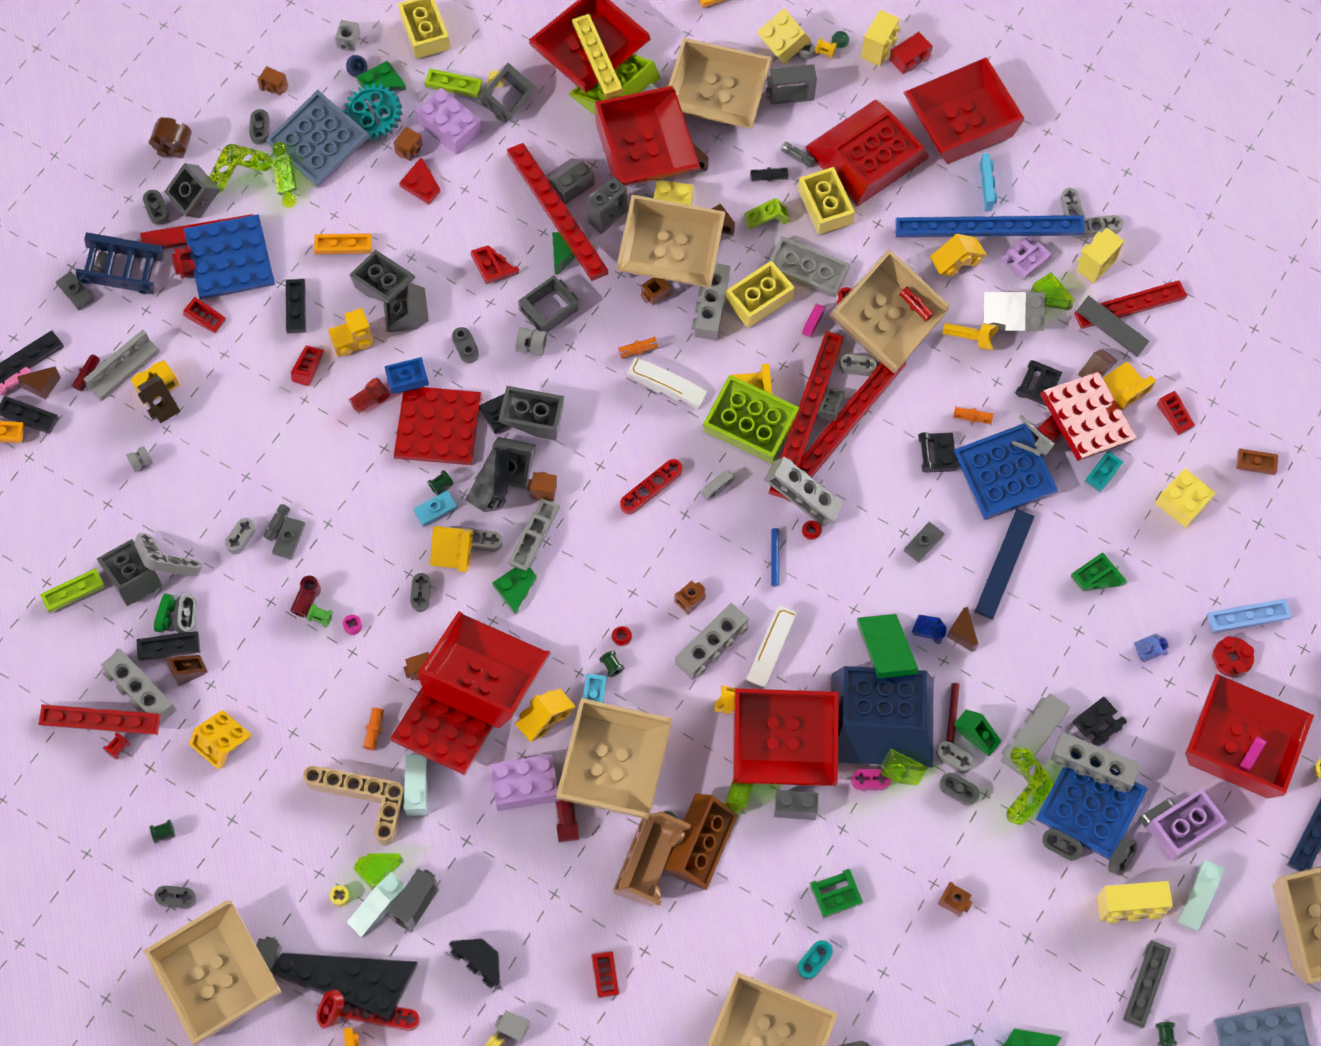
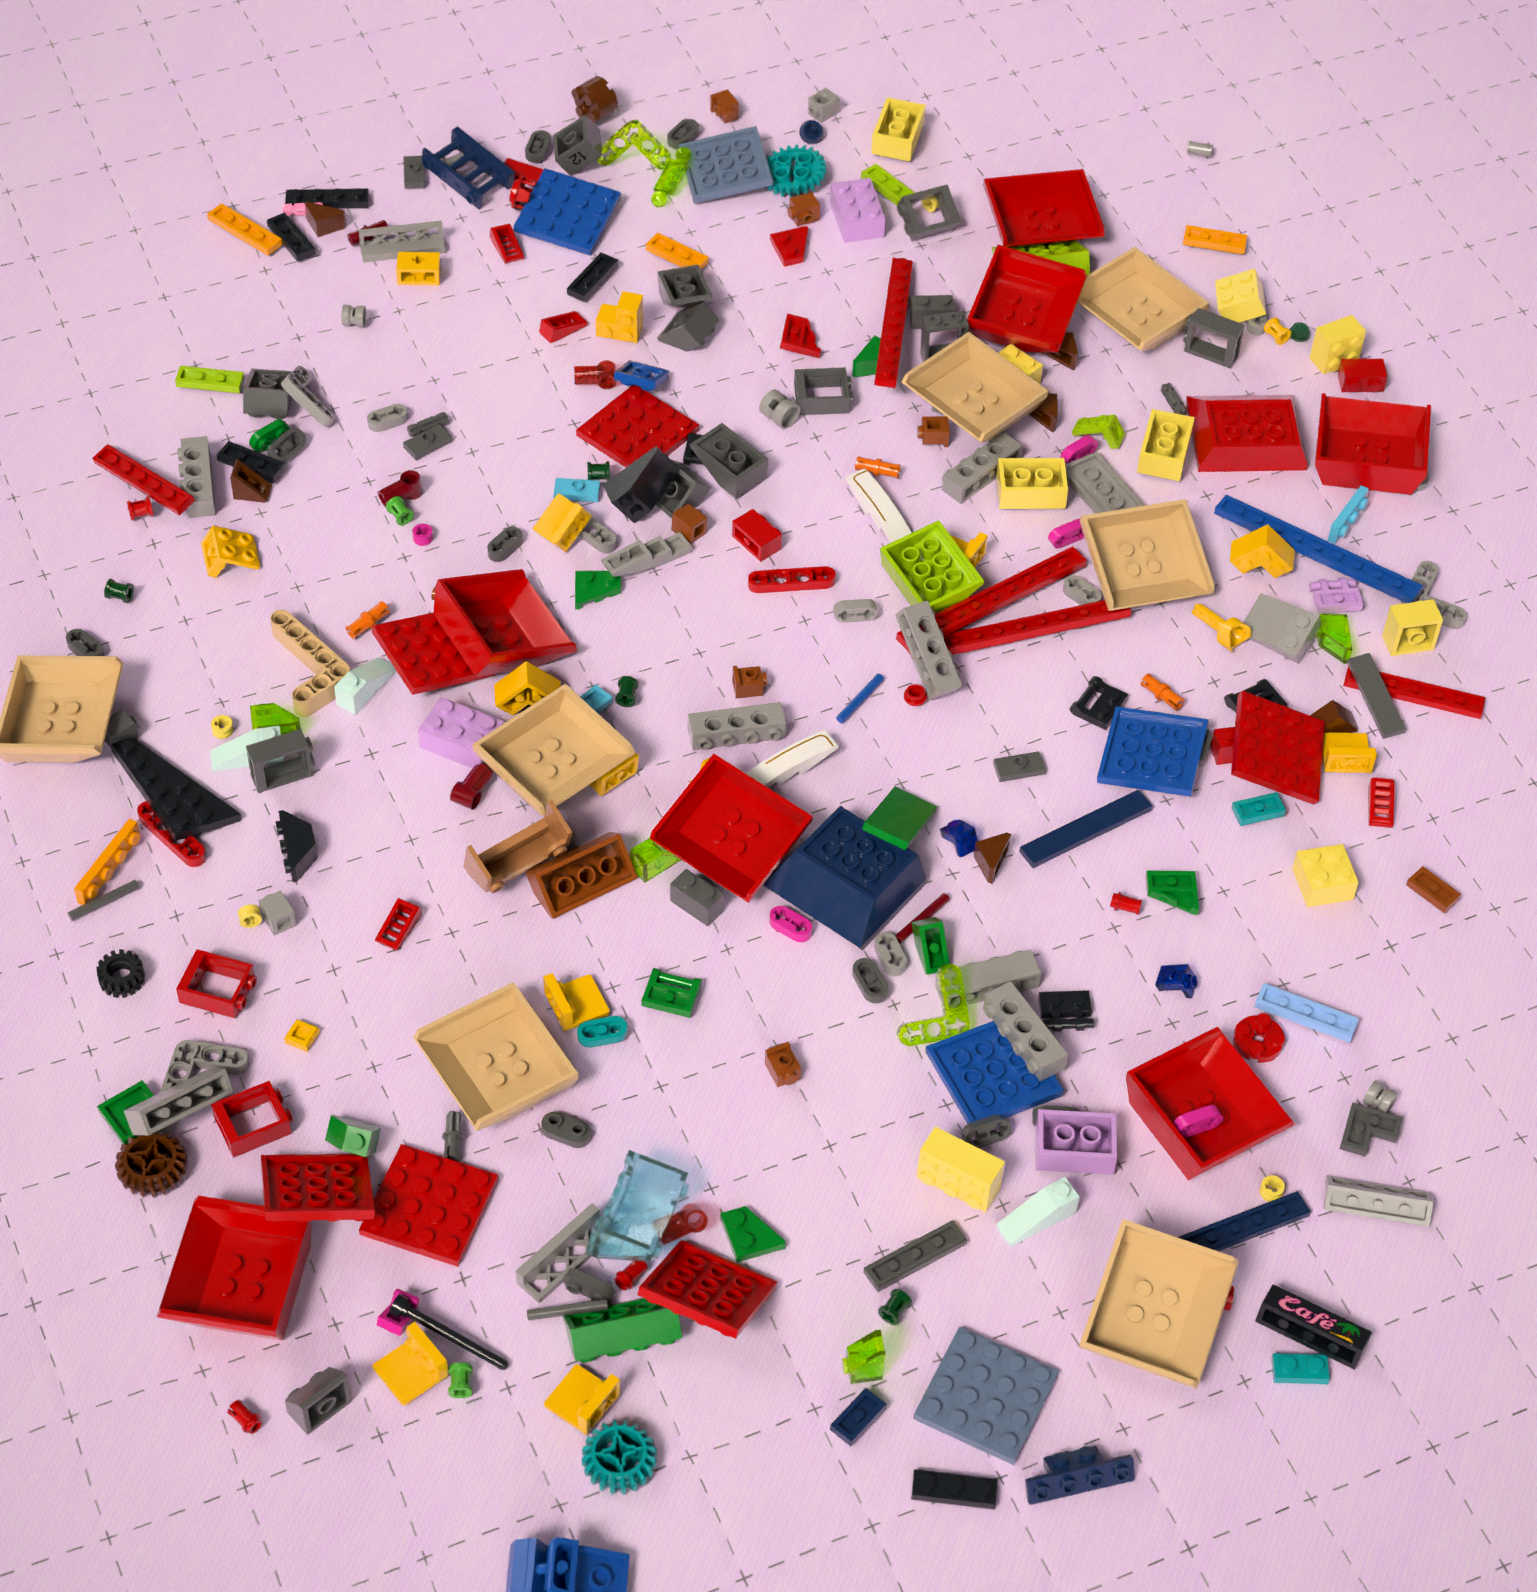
camera: 35 degrees right, 15 degrees down
dark brown brick [137,375,181,424] -> none
red plate [316,990,344,1028] -> none
green wing [356,60,406,90] -> none
dark grey plate [452,327,479,363] -> none
light yellow plate [572,14,623,99] -> none
red plate [612,626,632,646] -> none
black pin [750,167,788,182] -> none
dark grey plate [817,387,846,421] -> none
clear neon green slope [881,749,928,786] -> none
red pin [899,287,934,322] -> none
light grey plant [1012,415,1055,457] -> none
dark grey plate [1042,828,1083,861] -> none
none -> yellow bracket [543,973,610,1031]
none -> red brick [732,509,782,562]
none -> dark pink beam [1060,435,1098,464]
none -> red pin [1110,892,1142,915]

